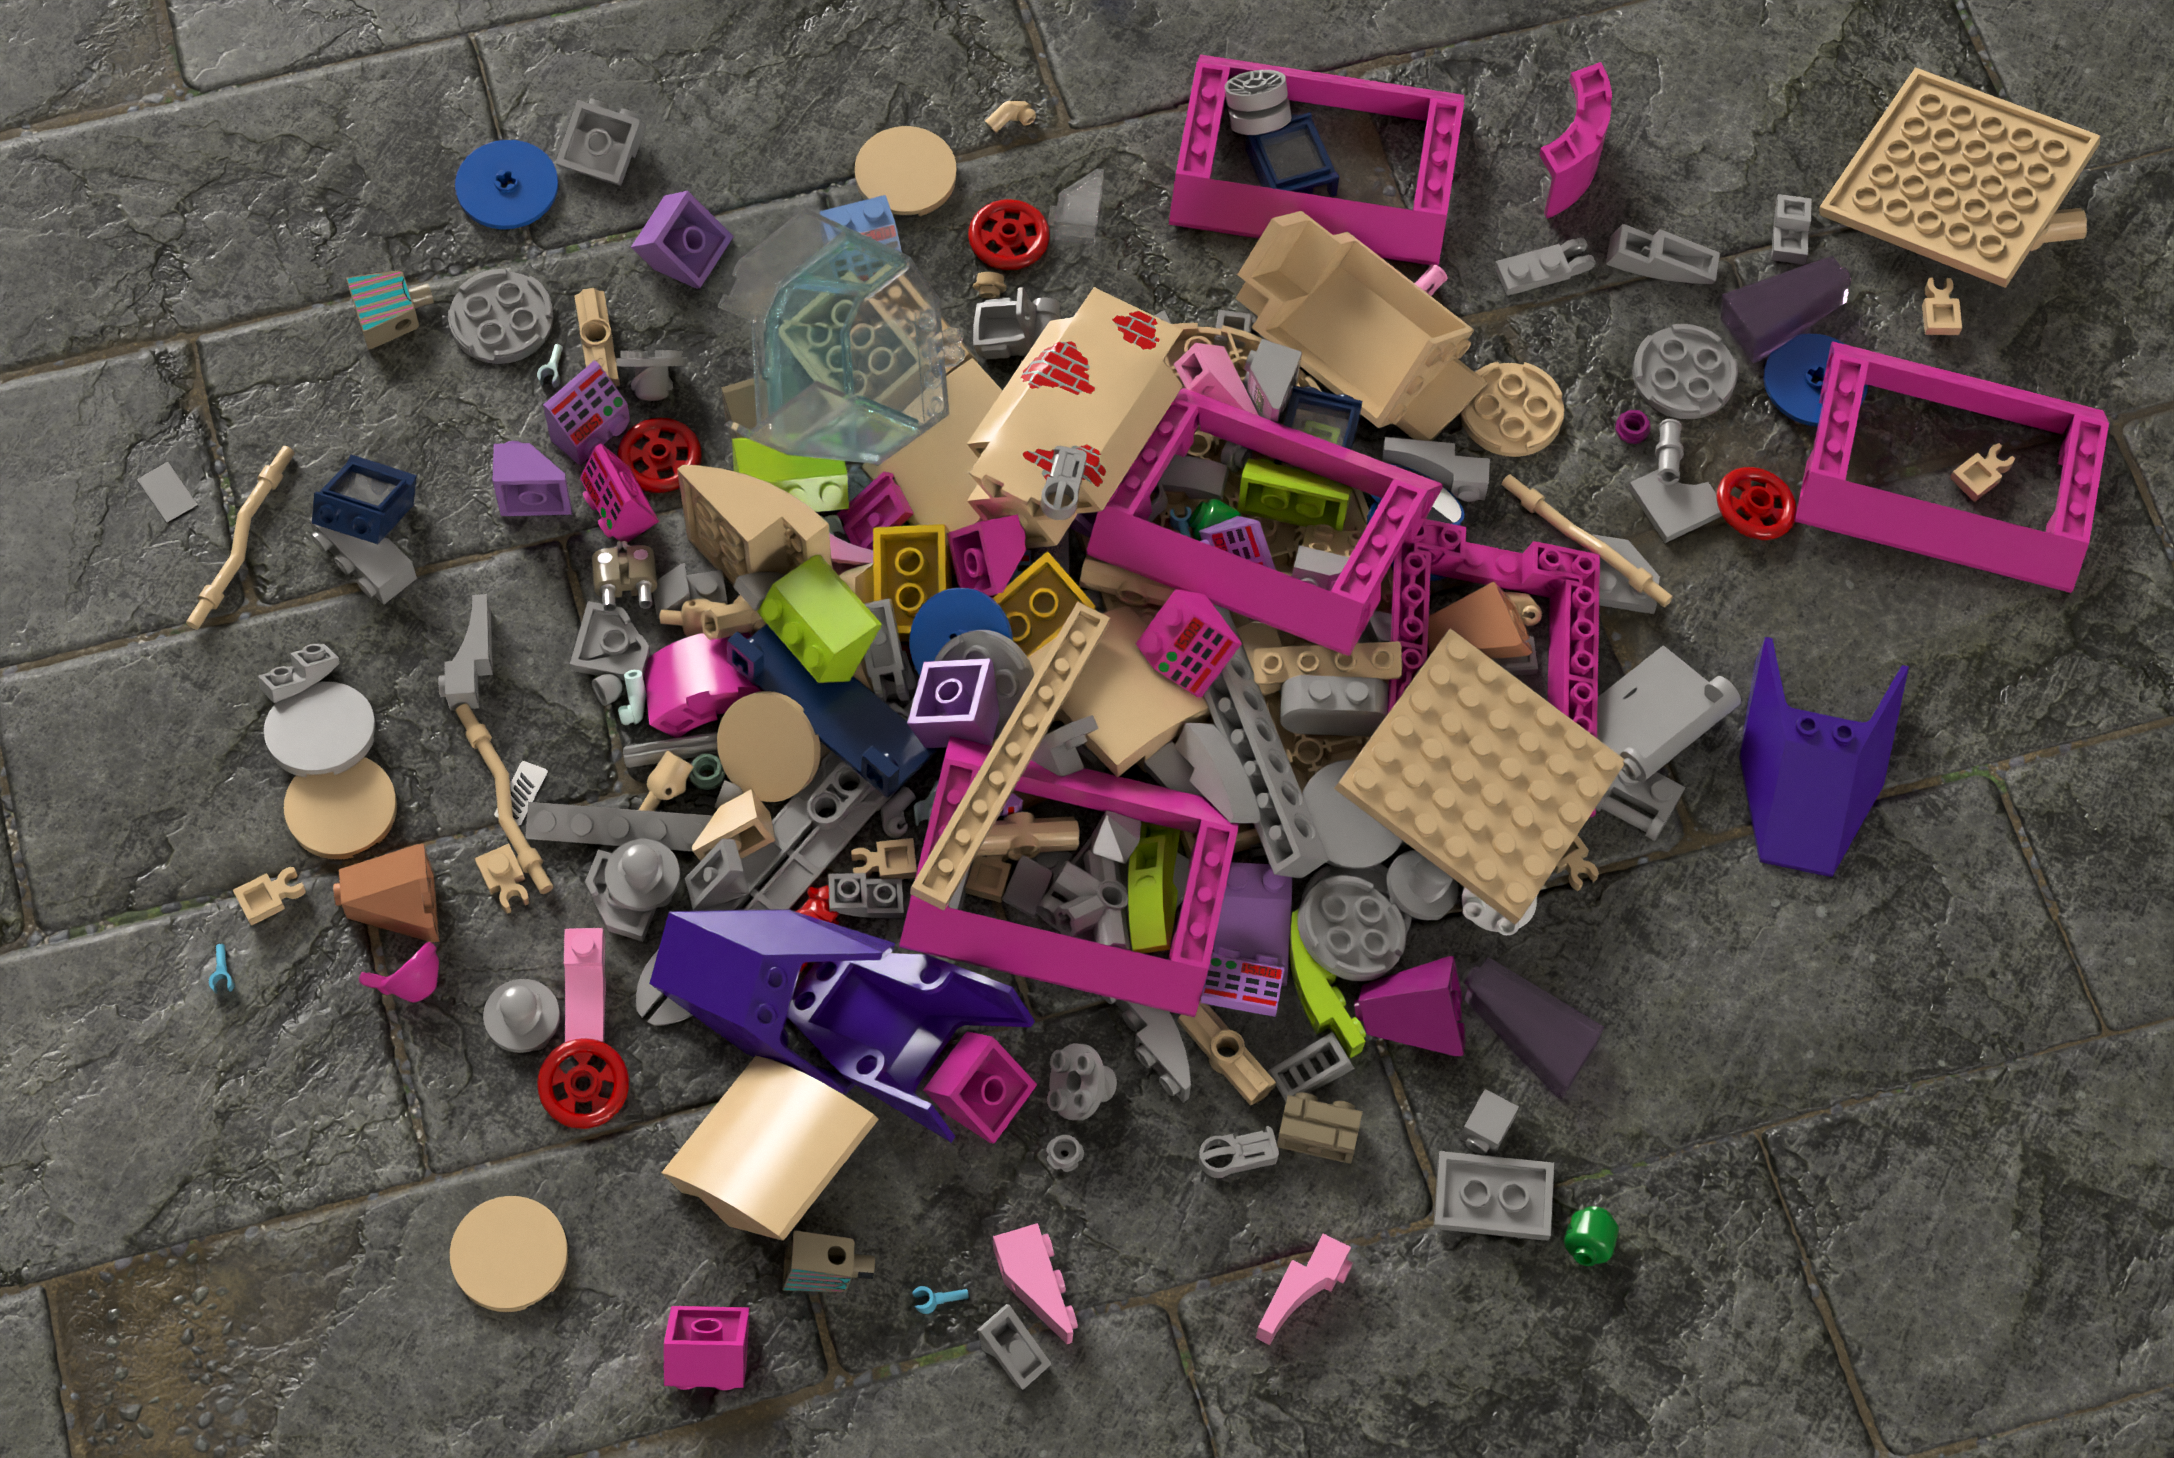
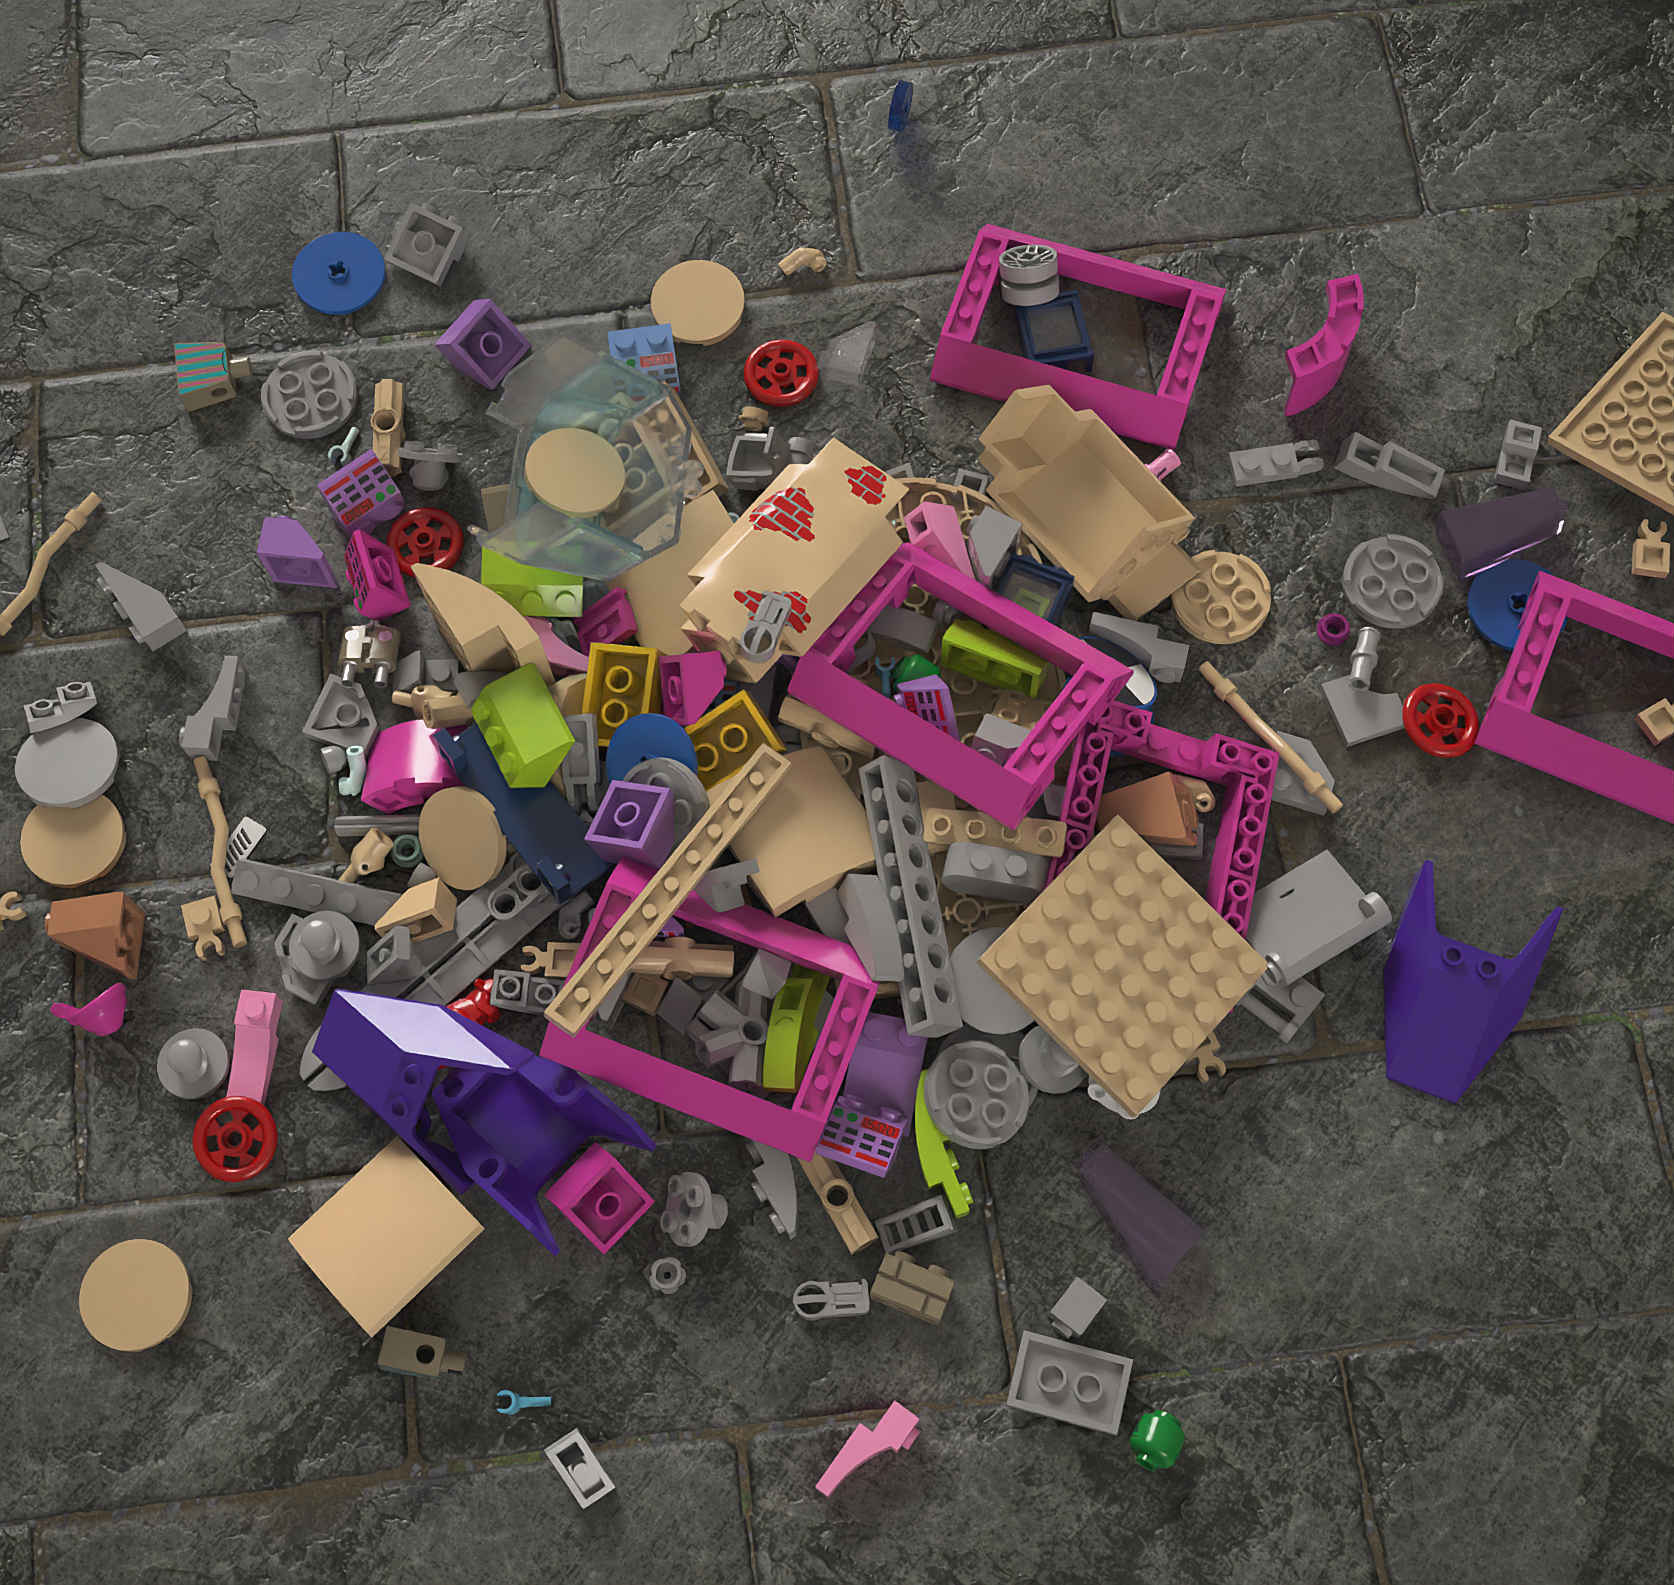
camera: 15 degrees right, 5 degrees up
dark blue window [312,454,417,545] -> none
dark pink slope [664,1306,749,1390] -> none
bright pink slope [993,1223,1078,1344] -> none
dark pink slope [1135,589,1242,697] -> none
magenta slope [1354,956,1466,1056] -> none
none -> tan tile [524,428,625,519]

